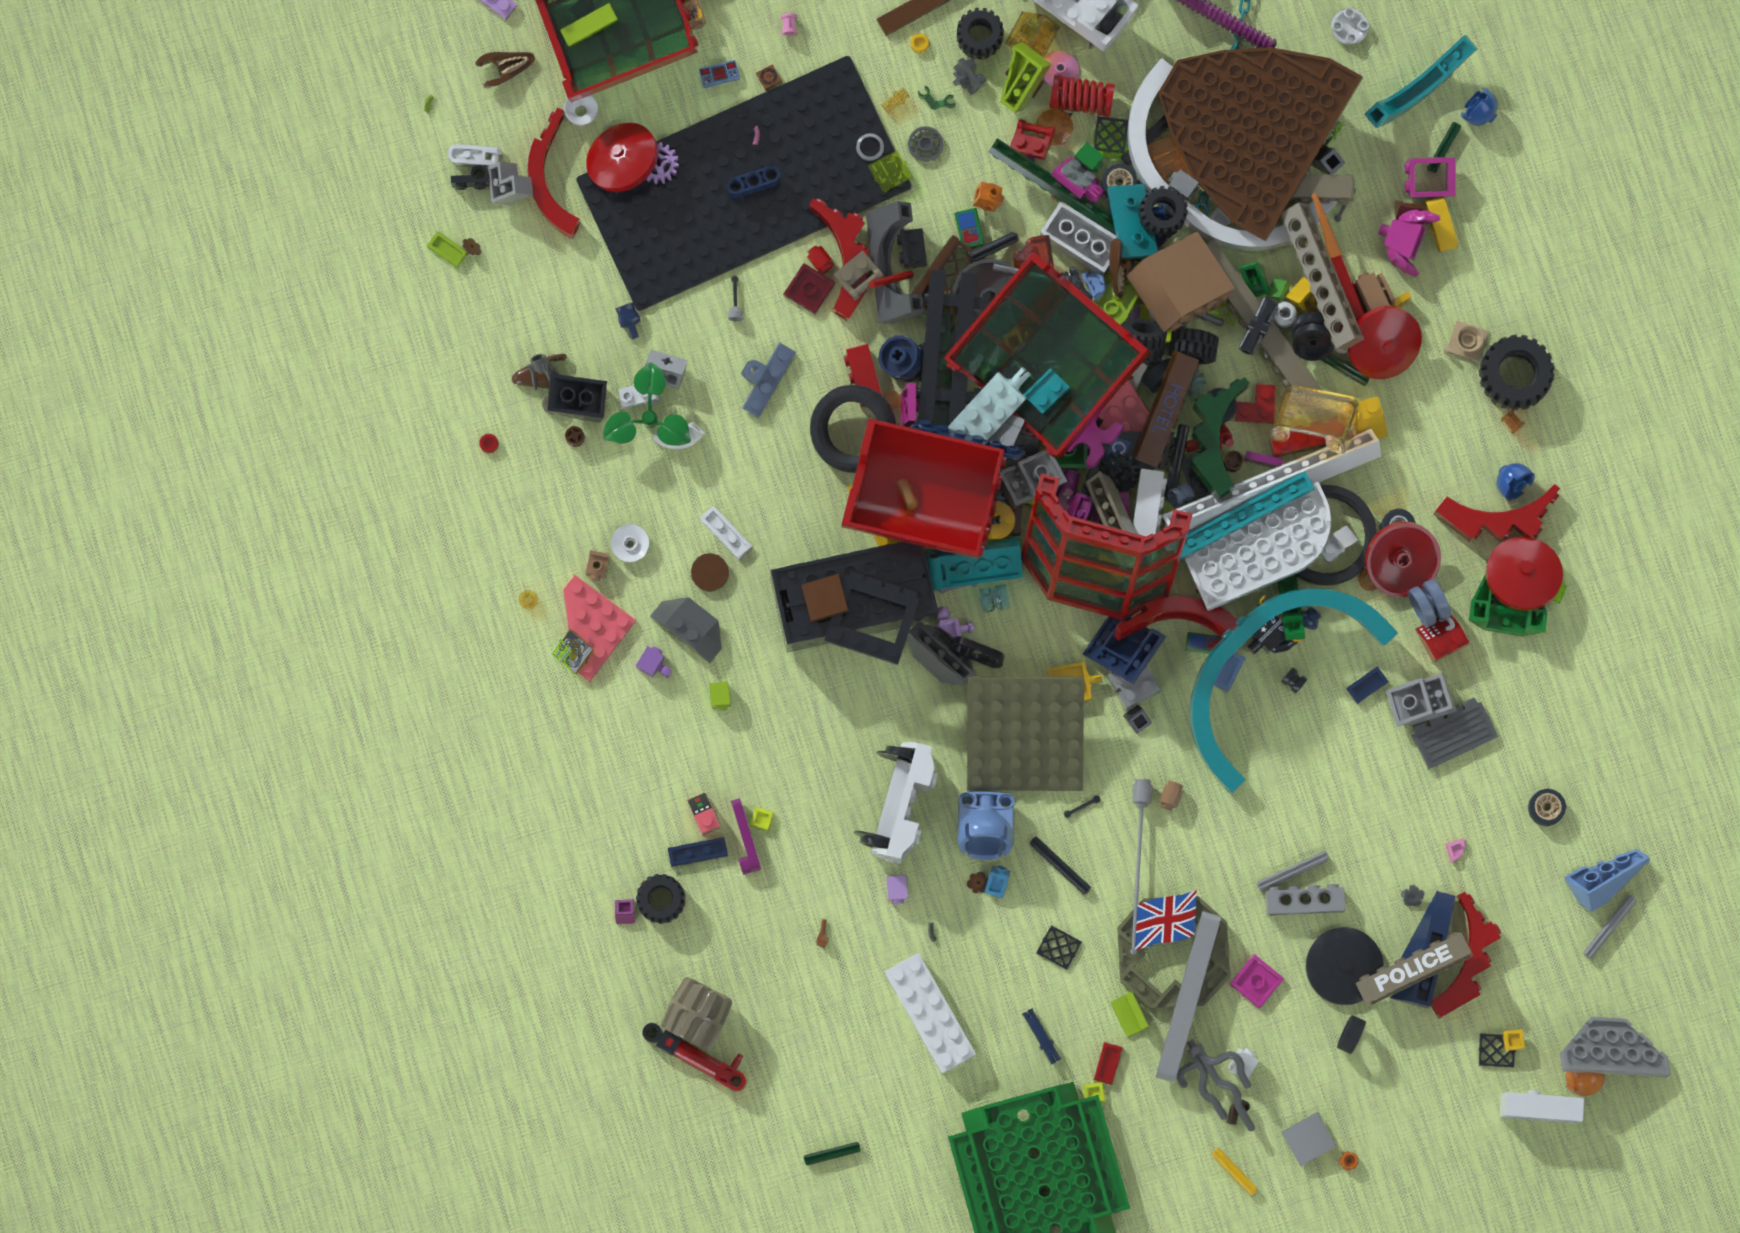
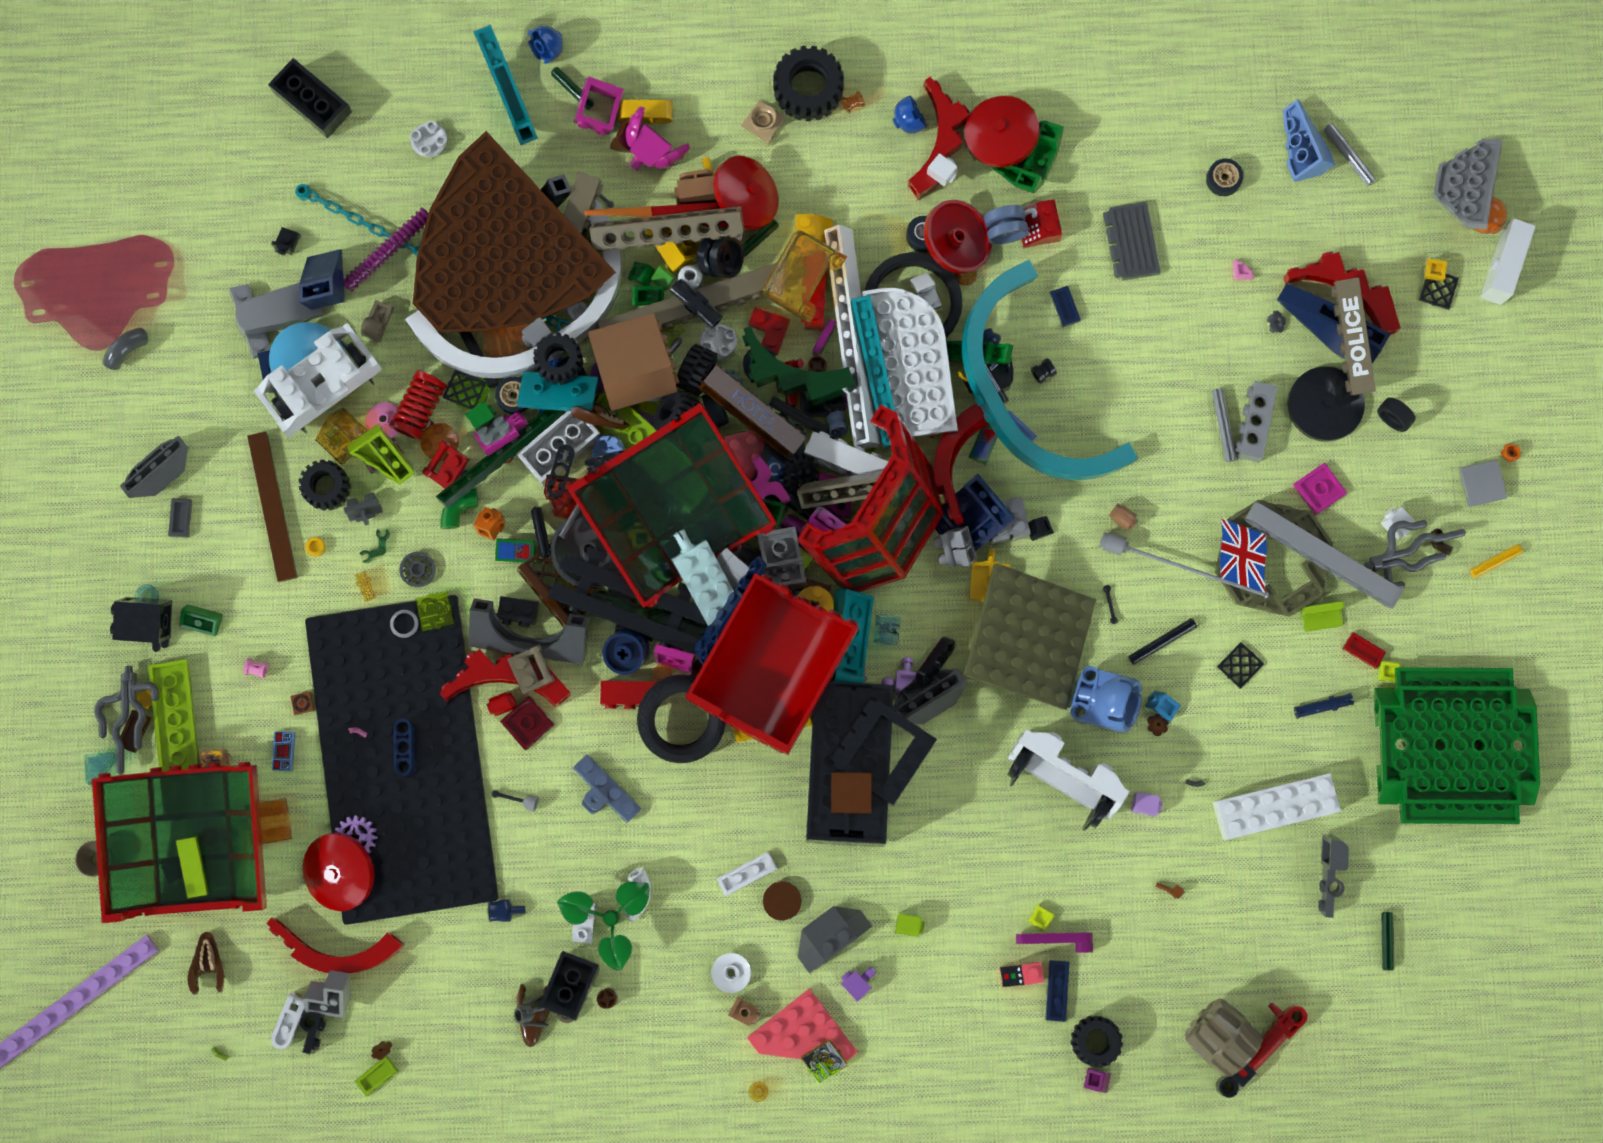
camera: 75 degrees left, 0 degrees up
red tile [479,434,499,453] -> none
white piece [564,95,598,126] -> none
light grey brick [645,350,688,389] -> none
red bar [869,271,914,288] -> none
clear yellow pin [896,479,919,510] -> none
teal plate [1023,368,1071,415] -> none
light grey slope [1386,673,1457,727] -> none
none -> clear orange slope [246,798,292,846]
none -> dark tan plate [361,300,394,342]
none -> green cylinder [440,488,478,529]
none -> black beam [546,445,575,499]
none -> green slope [627,262,655,286]
none -> white dish [700,324,737,360]
none -> white brick [927,153,957,187]
none -> light grey hips [934,526,977,568]
none -> dark grey plate [1318,834,1349,918]

